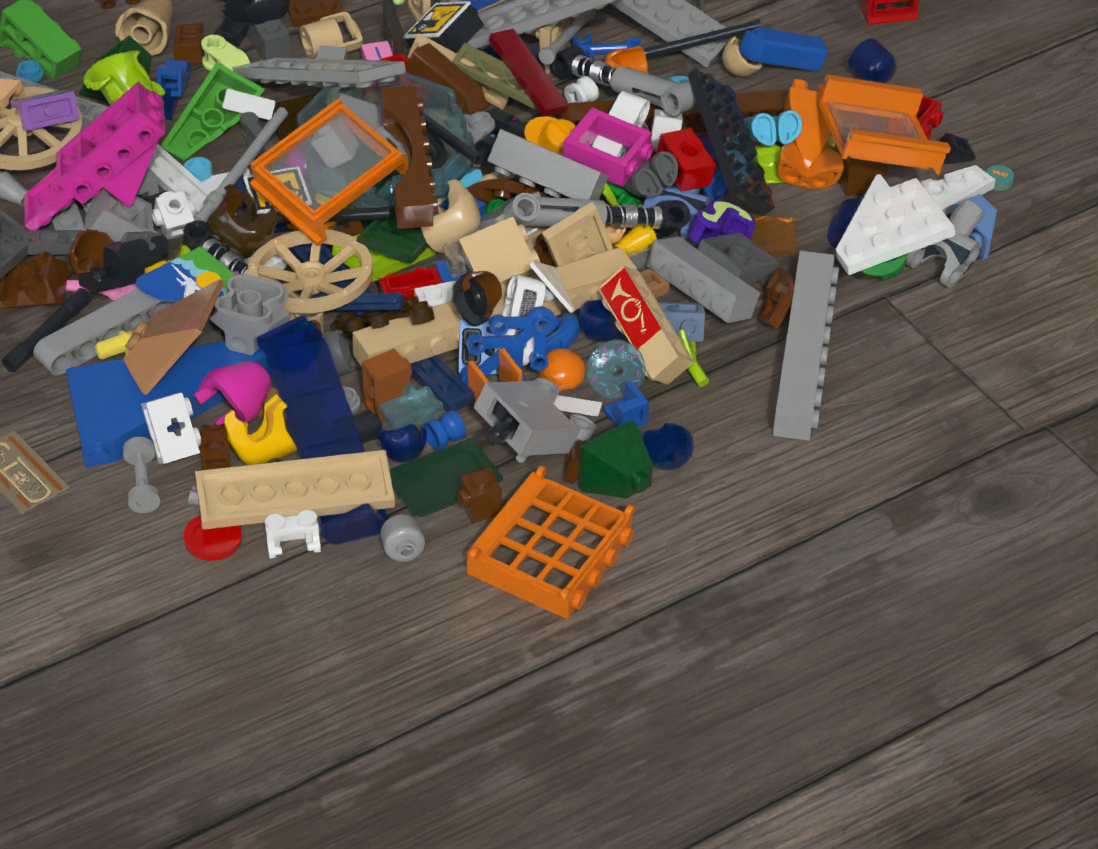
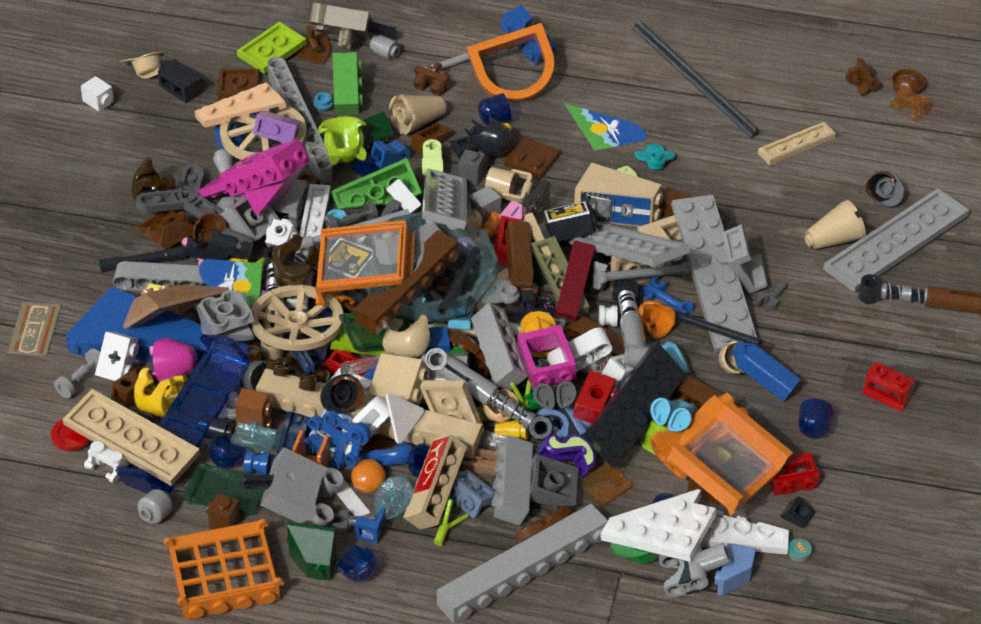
camera: 45 degrees right, 0 degrees up
none -> flat silver wheel [324,201,378,228]
none -> dark grey bar [332,509,377,534]

